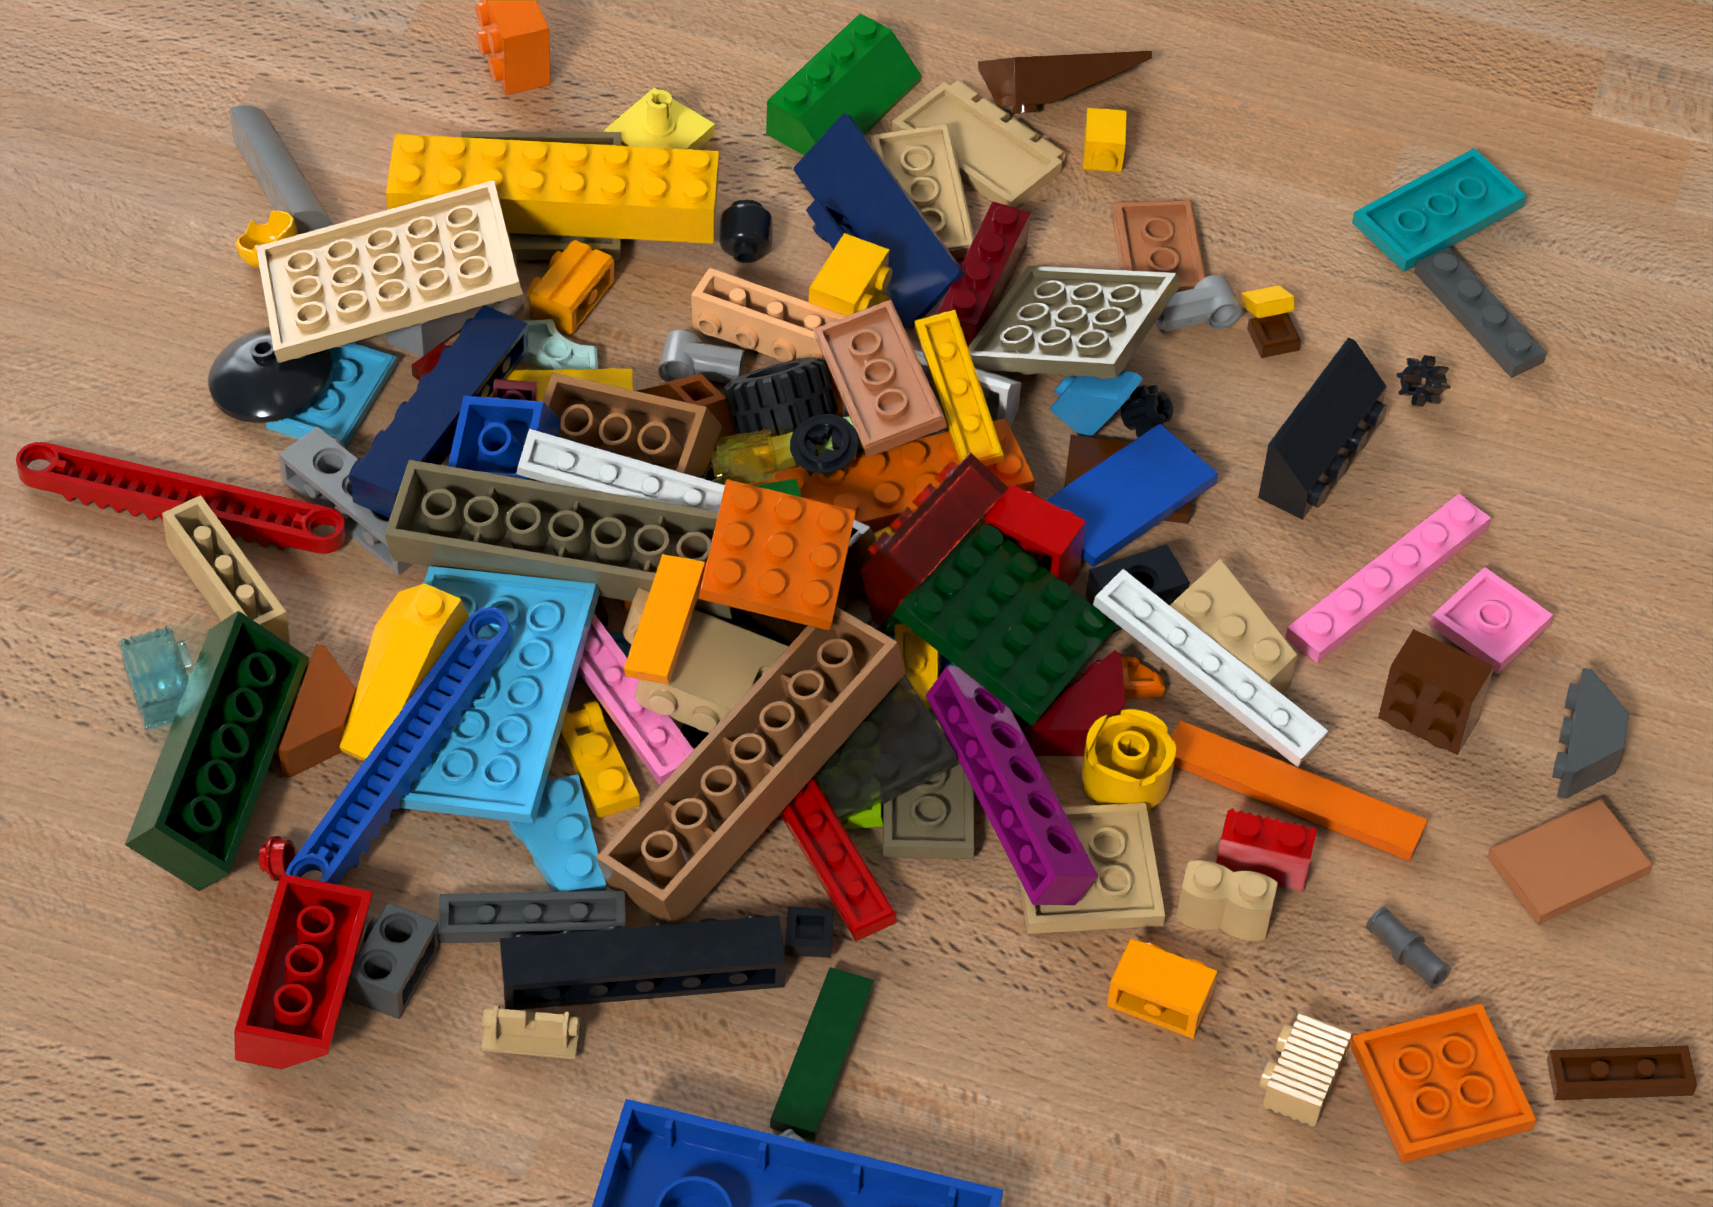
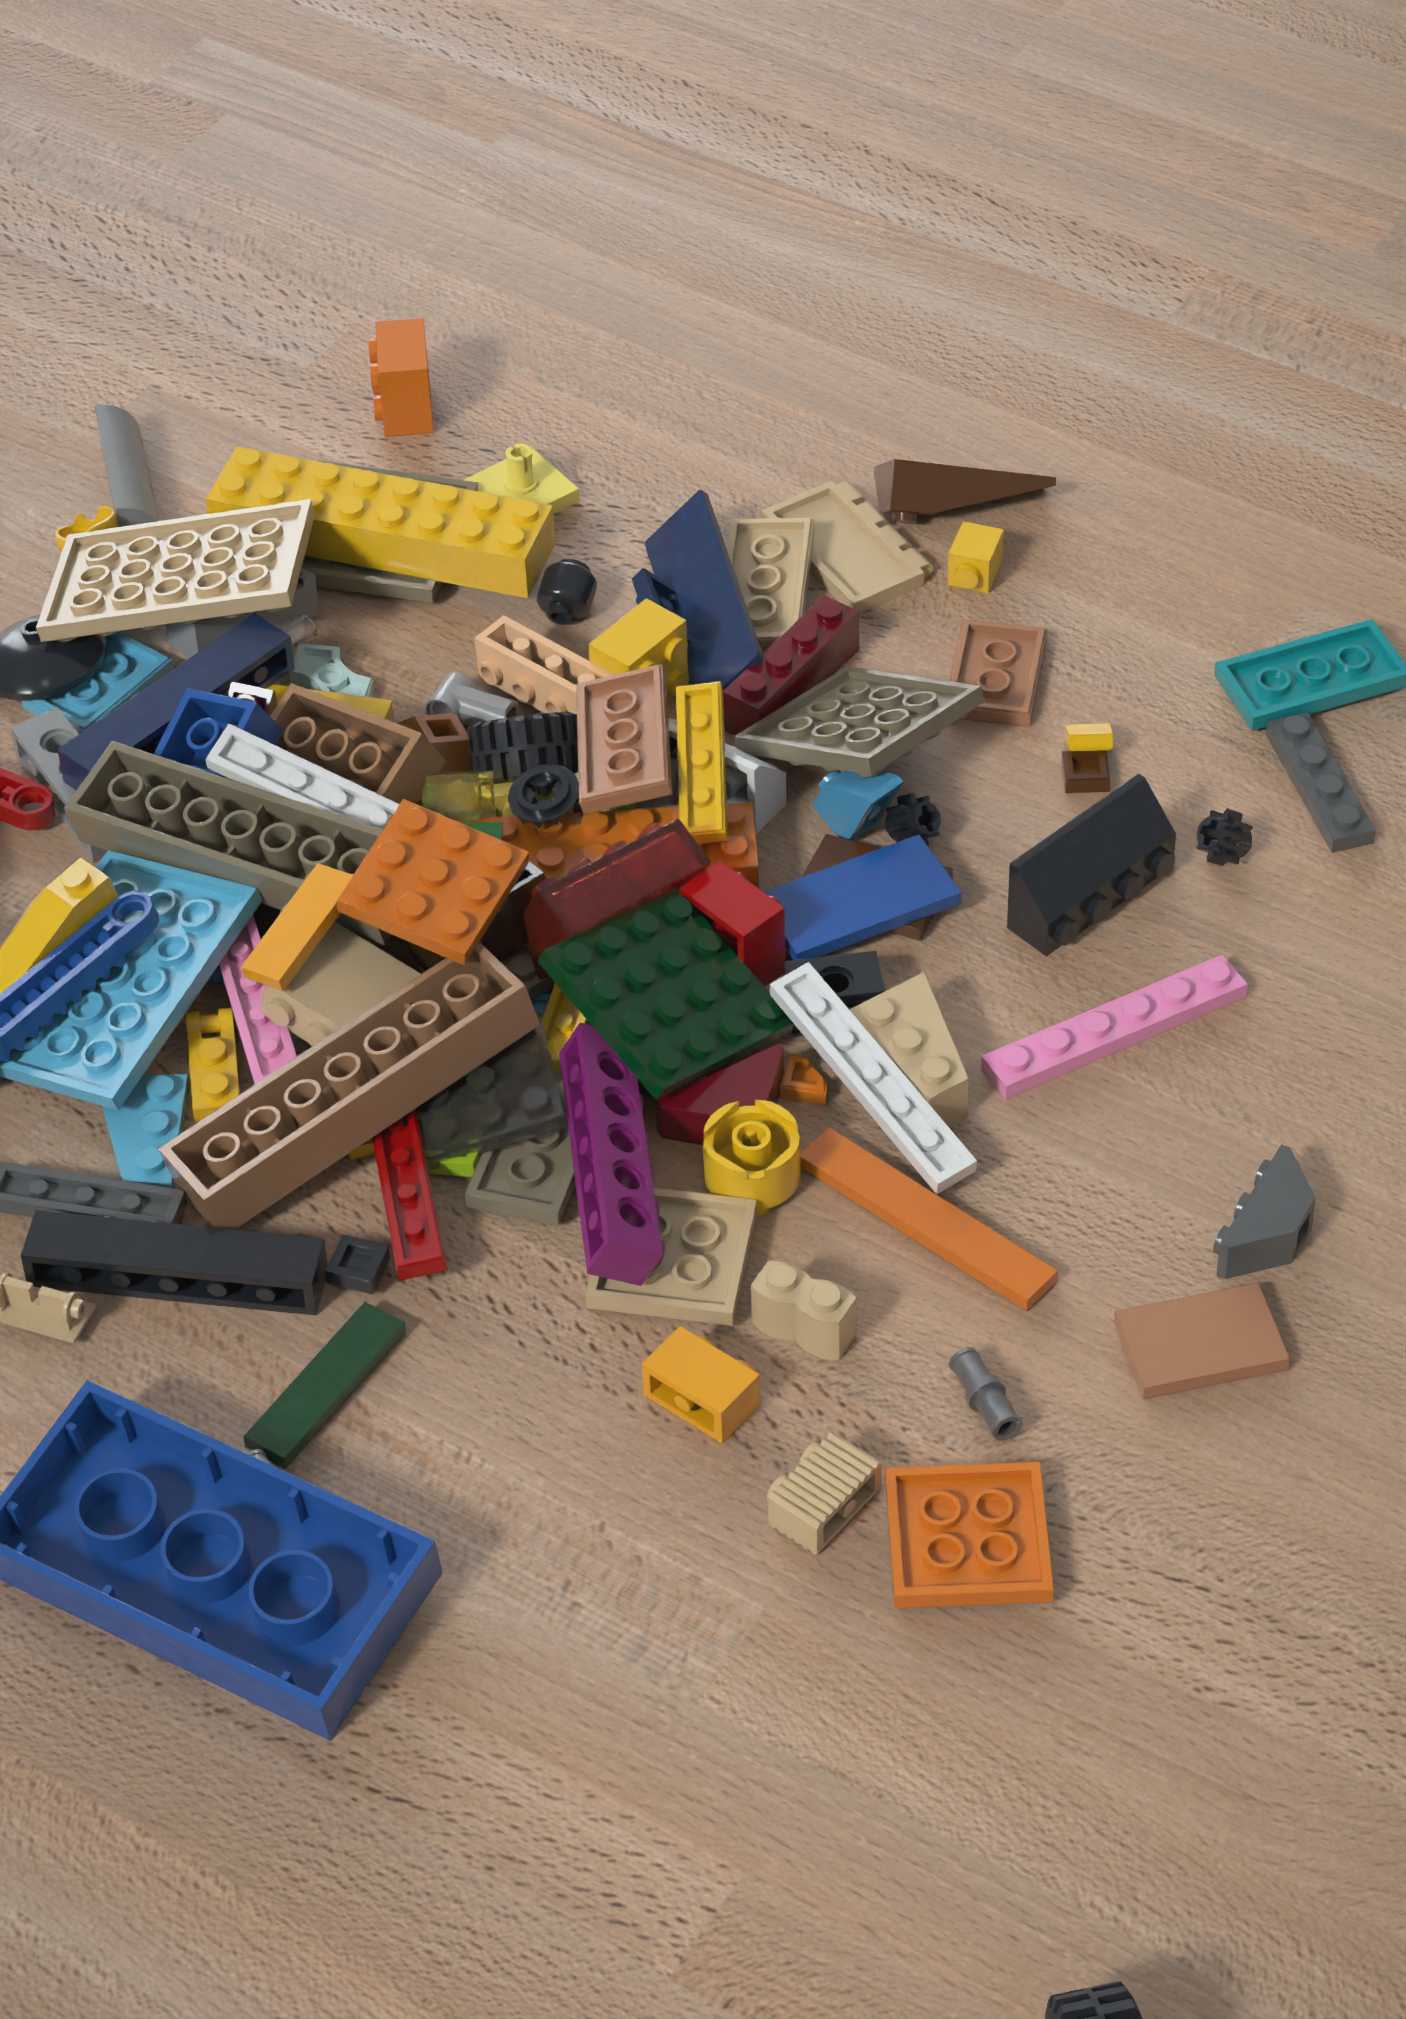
camera: 20 degrees right, 5 degrees down
light orange brick [527,239,614,336] -> none
green slope [766,13,921,155] -> none
light grey piece [1156,275,1242,332] -> none
red brick [1216,808,1317,892] -> none
reddish brown brick [1378,629,1494,755] -> none
bright pink plate [1429,567,1553,674] -> none
reddish brown plate [1547,1045,1697,1100] -> none

